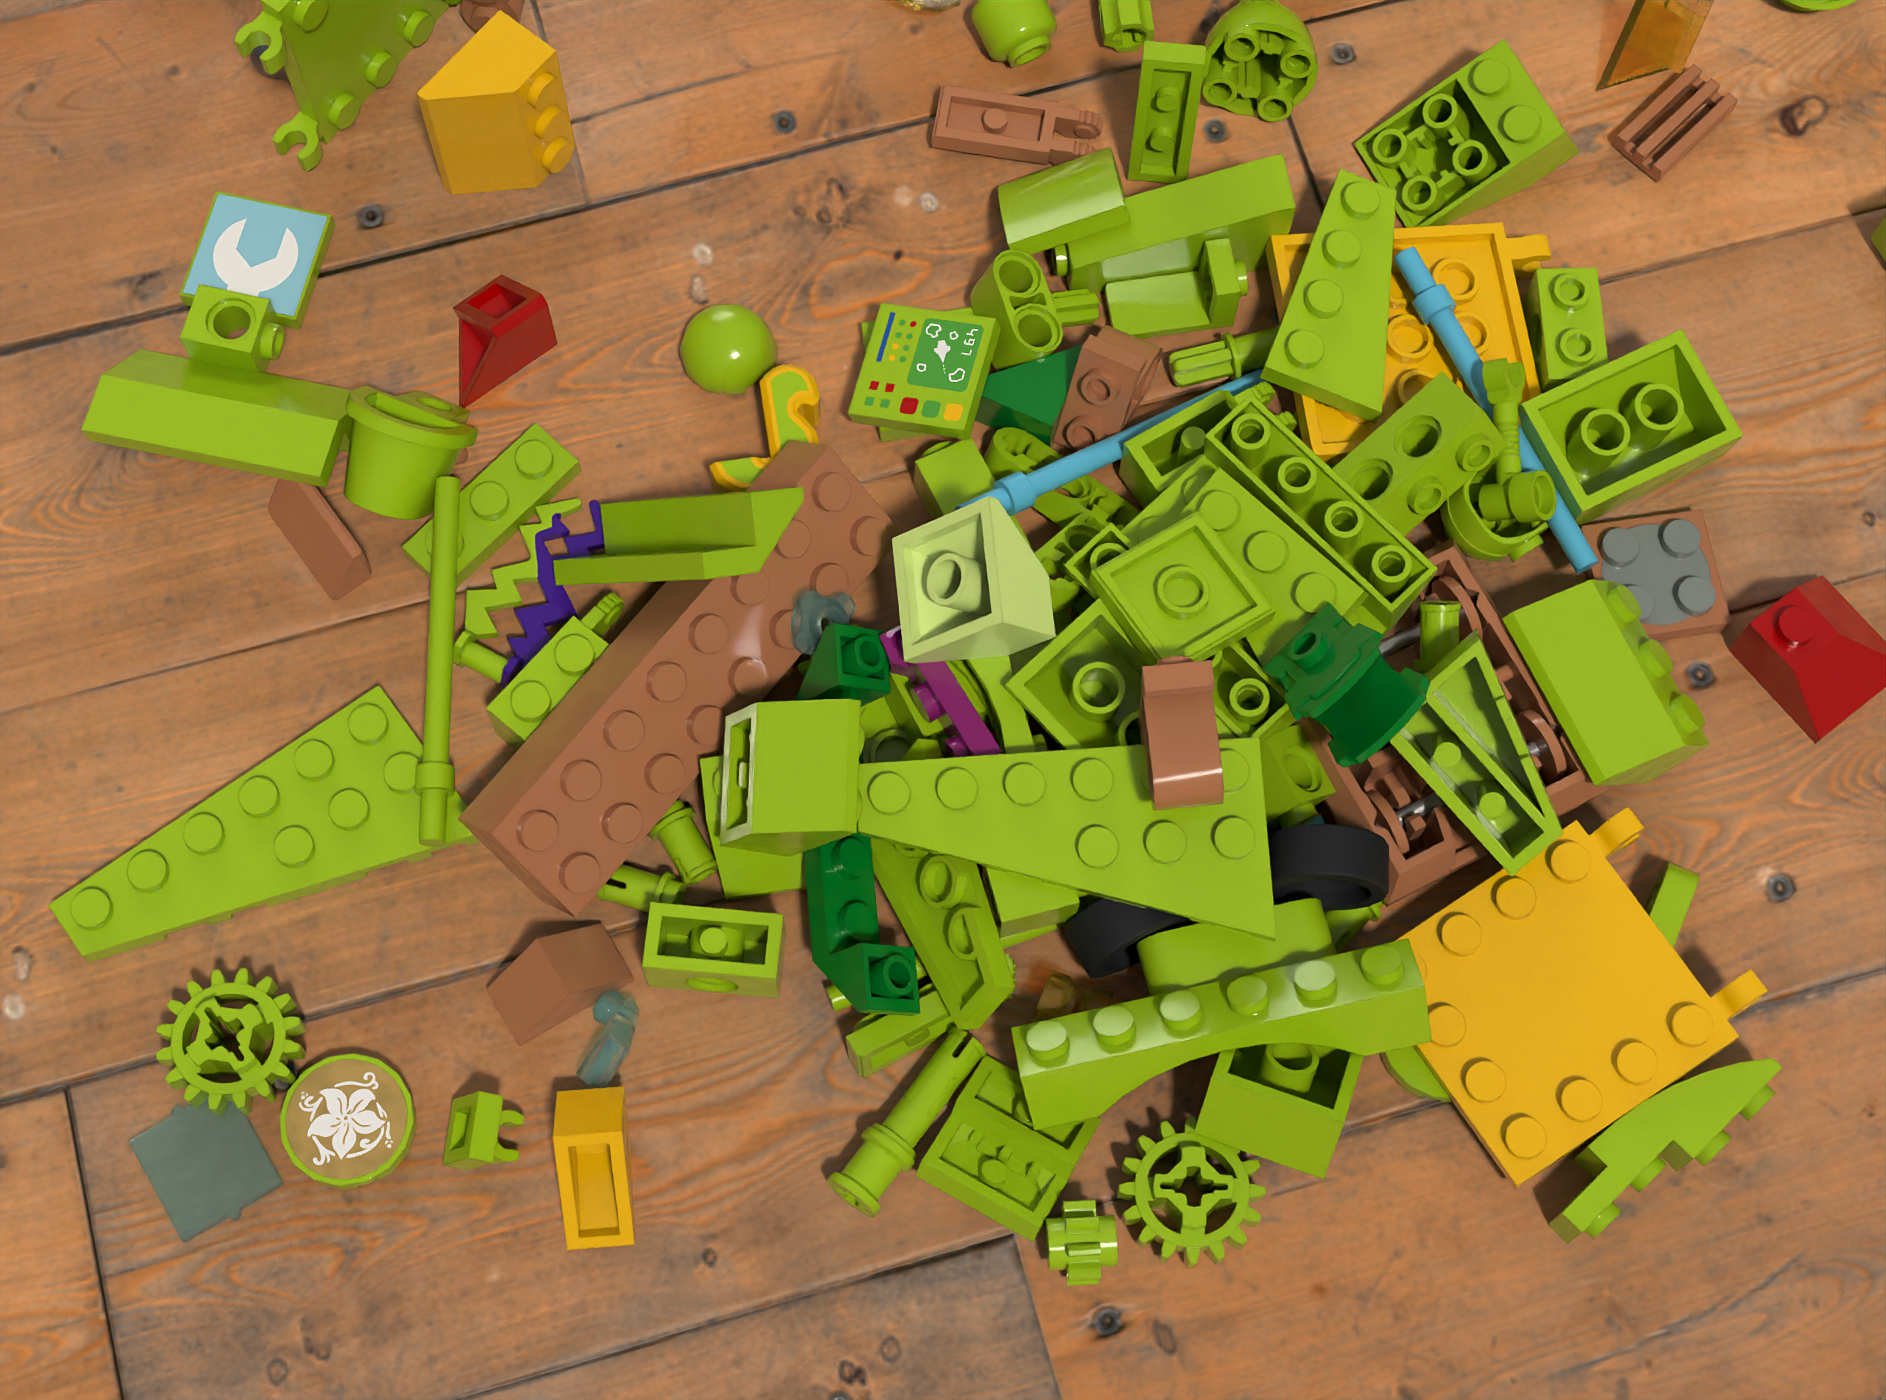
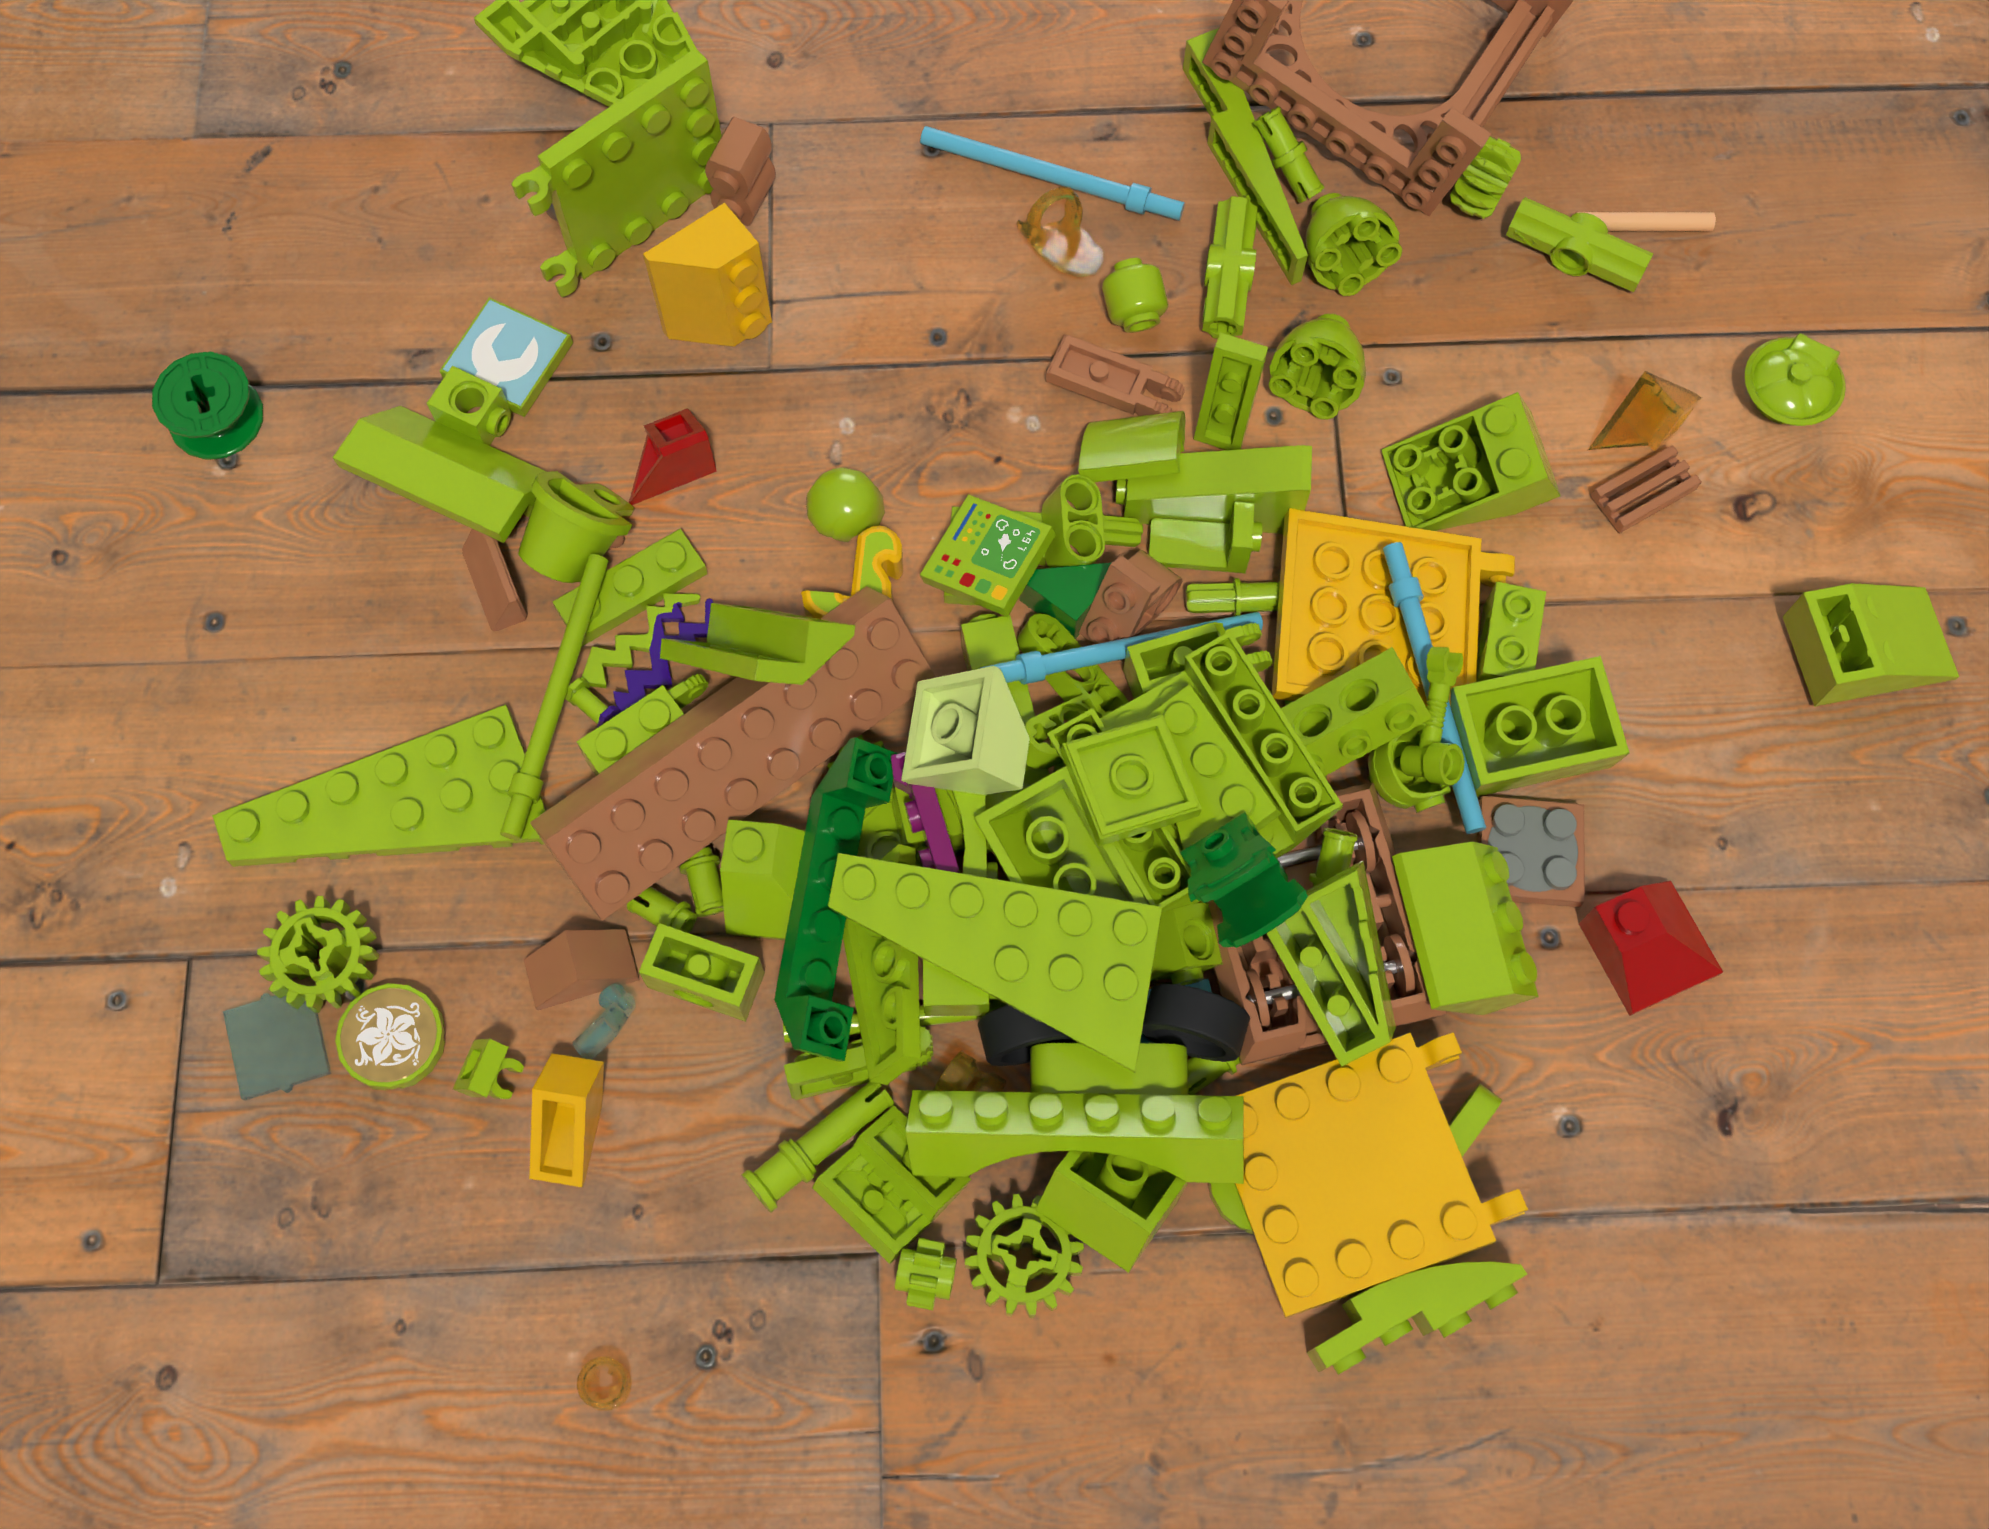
camera: 15 degrees right, 0 degrees up
lime slope [719,699,865,857] -> none
clear light blue plate [791,590,855,654] -> none
nougat pin [1139,656,1224,811] -> none
lime wing [1259,168,1397,424] -> none

